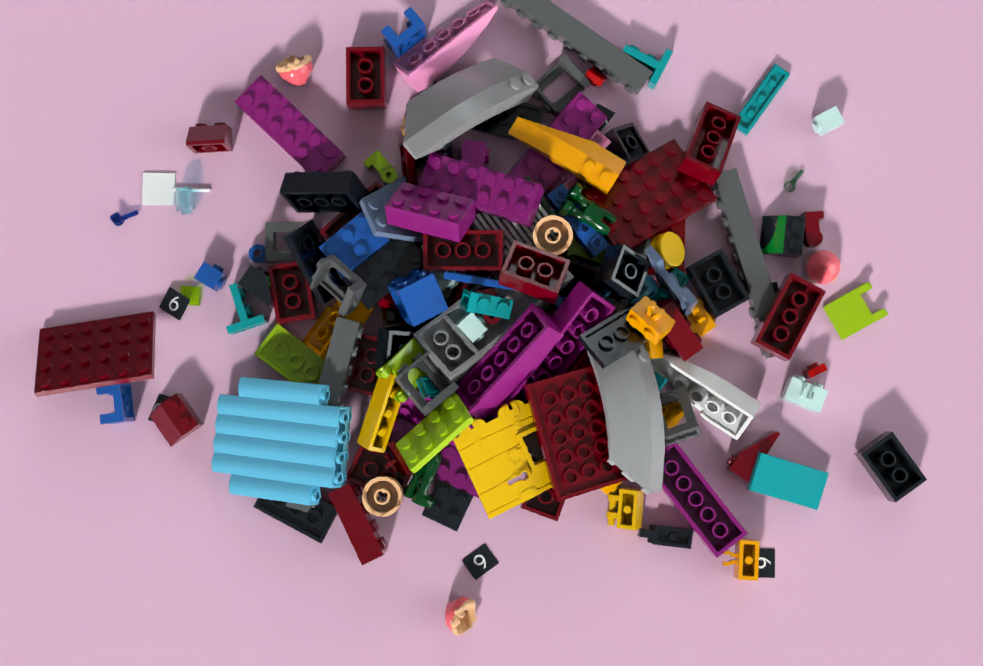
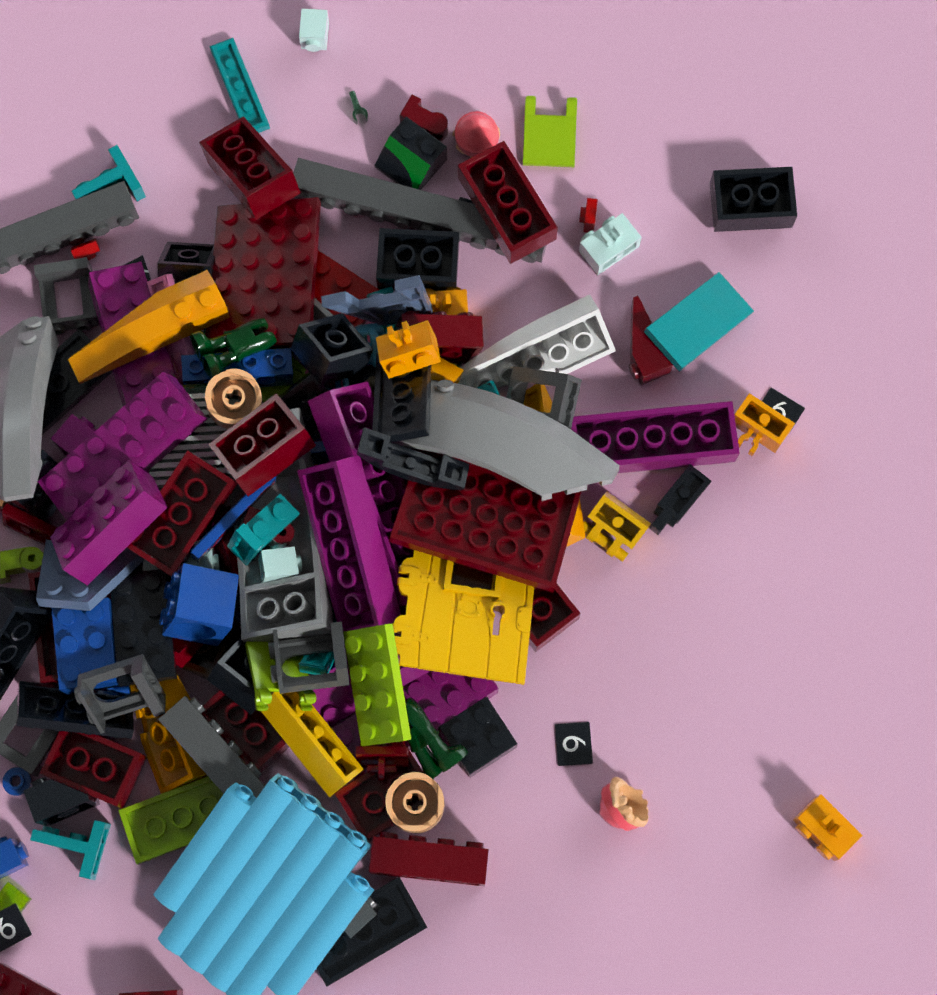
camera: 55 degrees left, 10 degrees down
yellow head [649,232,685,269] -> none
none -> black slope [356,428,470,490]

